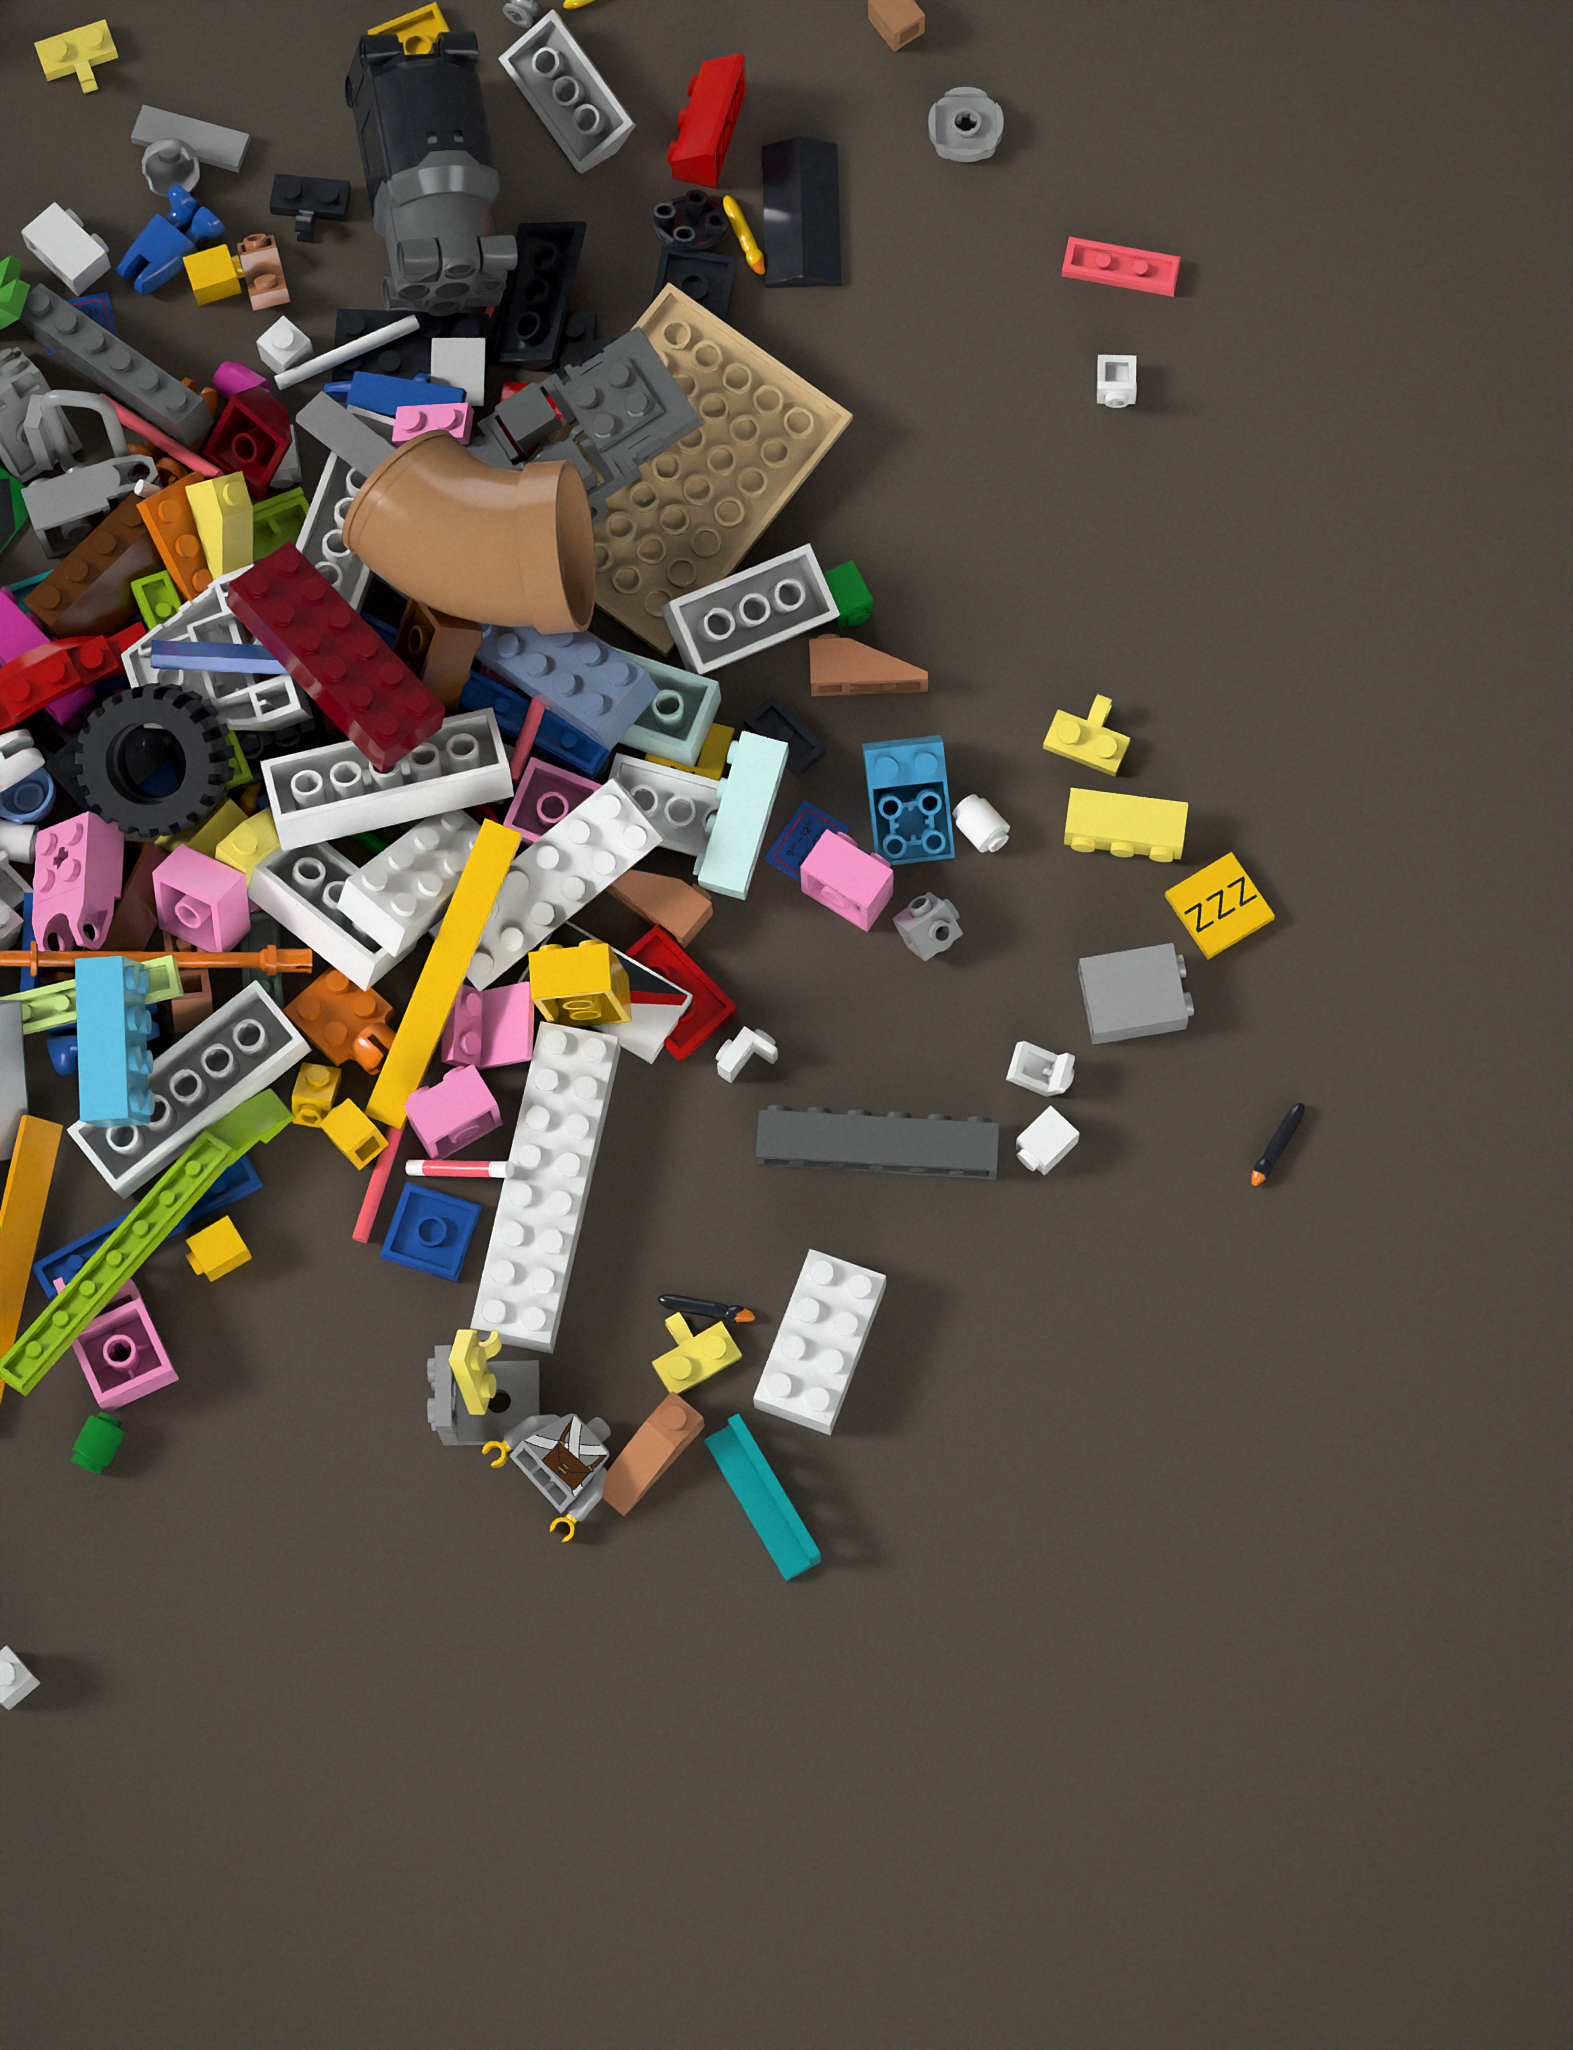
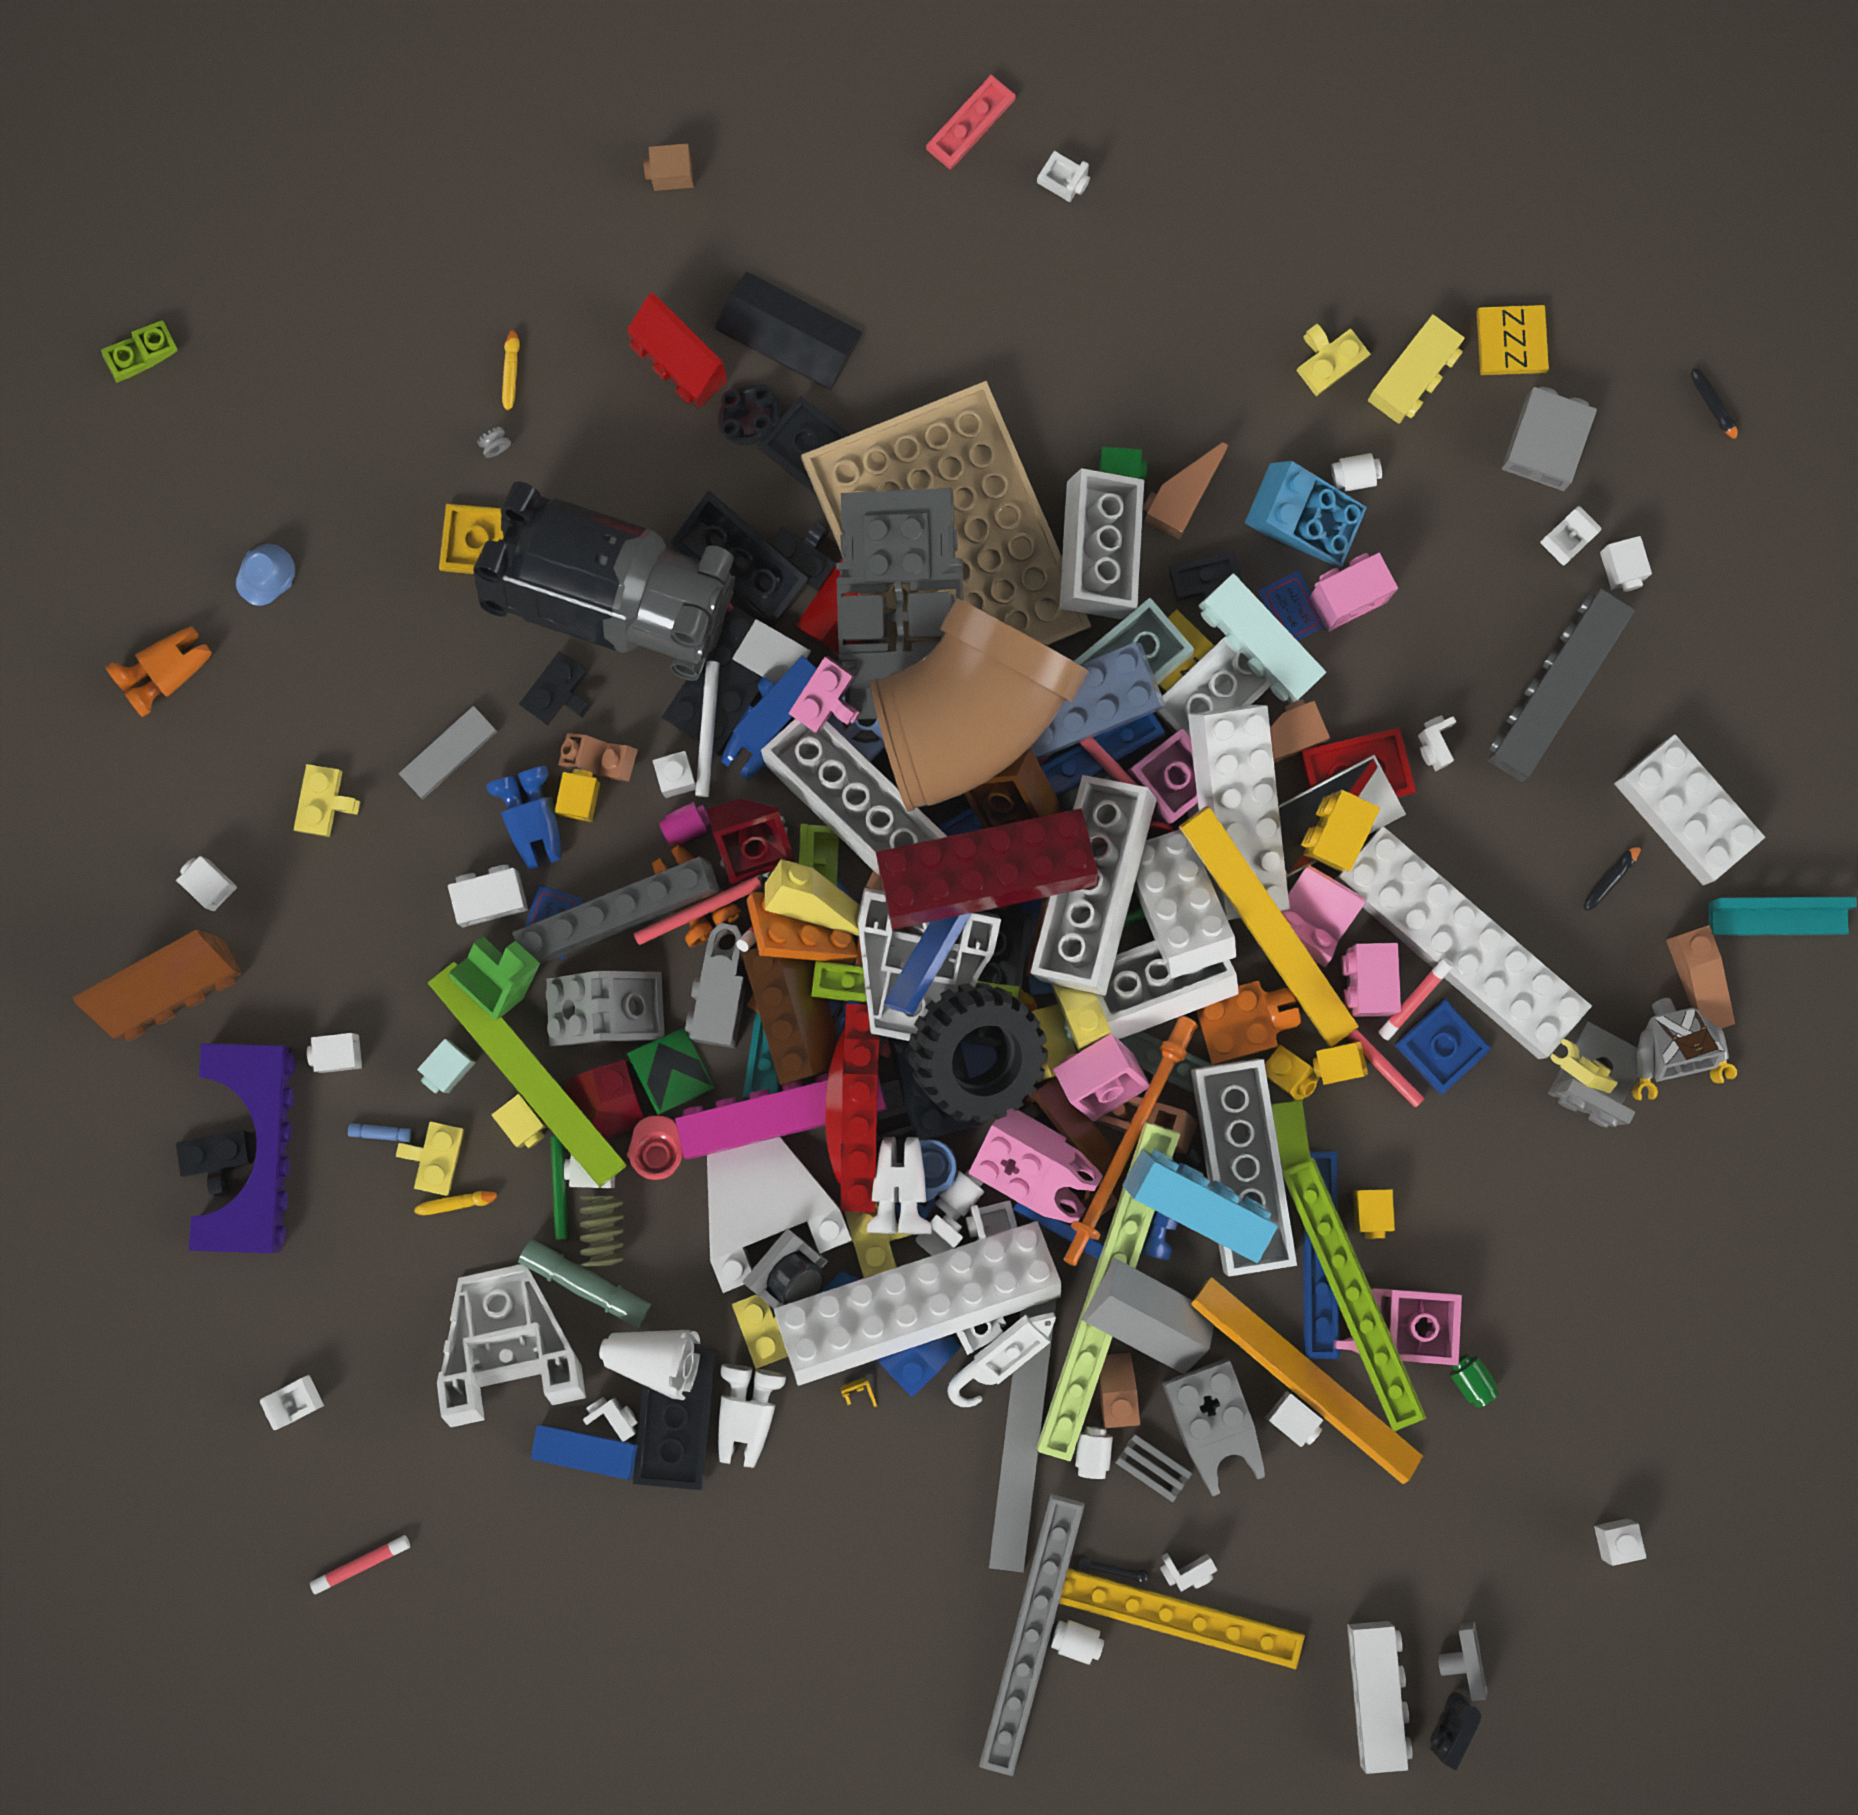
camera: 65 degrees left, 10 degrees up
light grey bar [23,390,134,476] -> none
light grey hair [142,137,200,198] -> none
light grey tile [296,391,396,479] -> none
light grey slope [498,9,637,174] -> none
light yellow plate [652,1312,742,1396] -> none
yellow piece [723,195,765,275] -> none
light grey brick [892,892,963,962] -> none
light grey plate [928,87,1004,162] -> none

